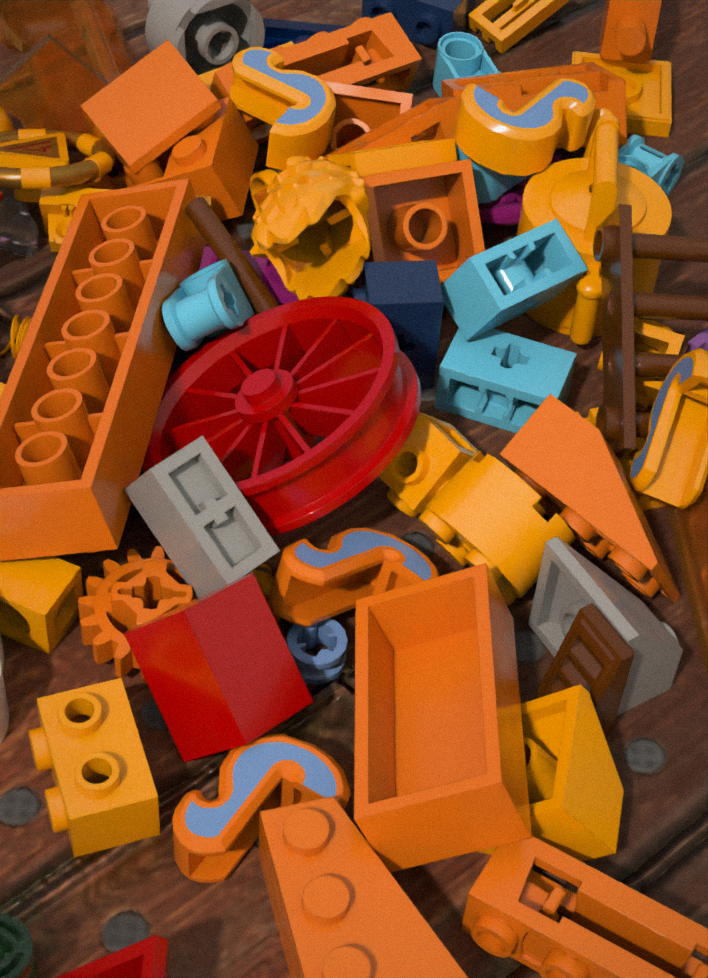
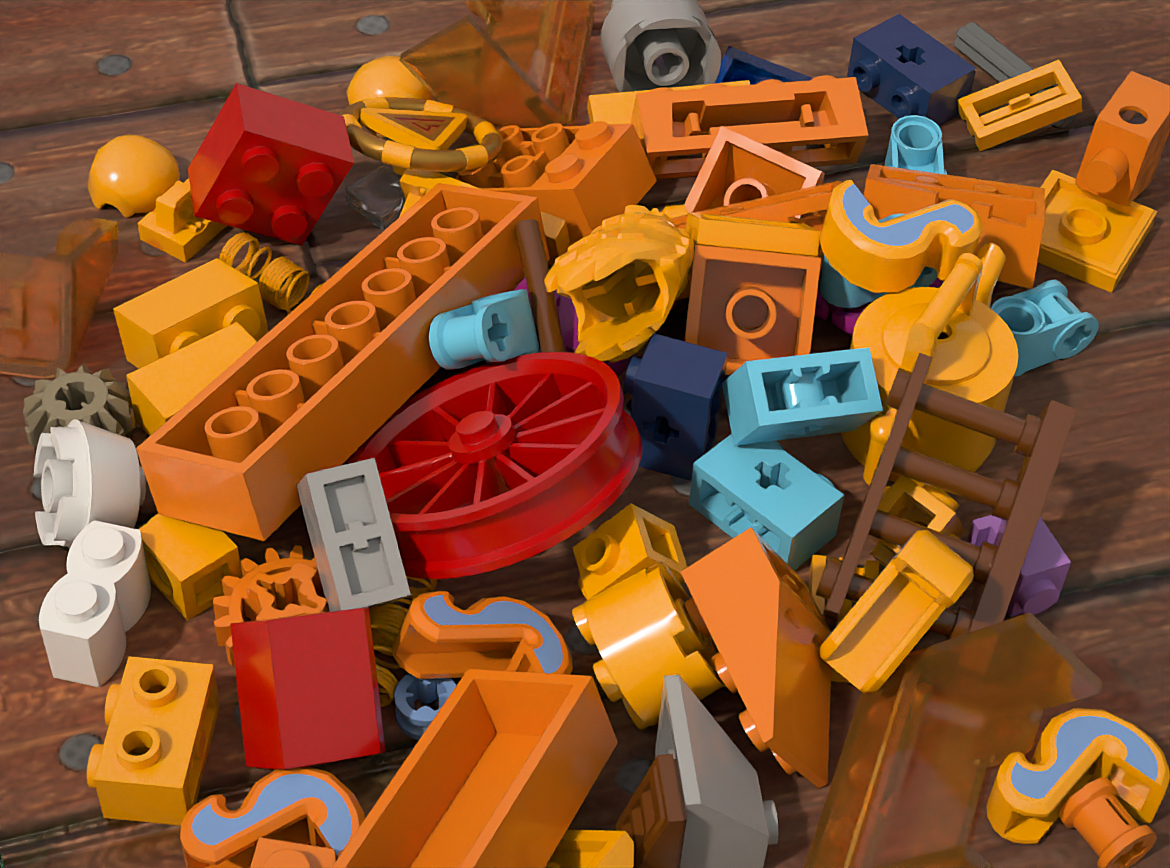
camera: 25 degrees right, 0 degrees up
orange slope [80,40,222,174] -> none
light orange animal [230,47,336,171] -> none

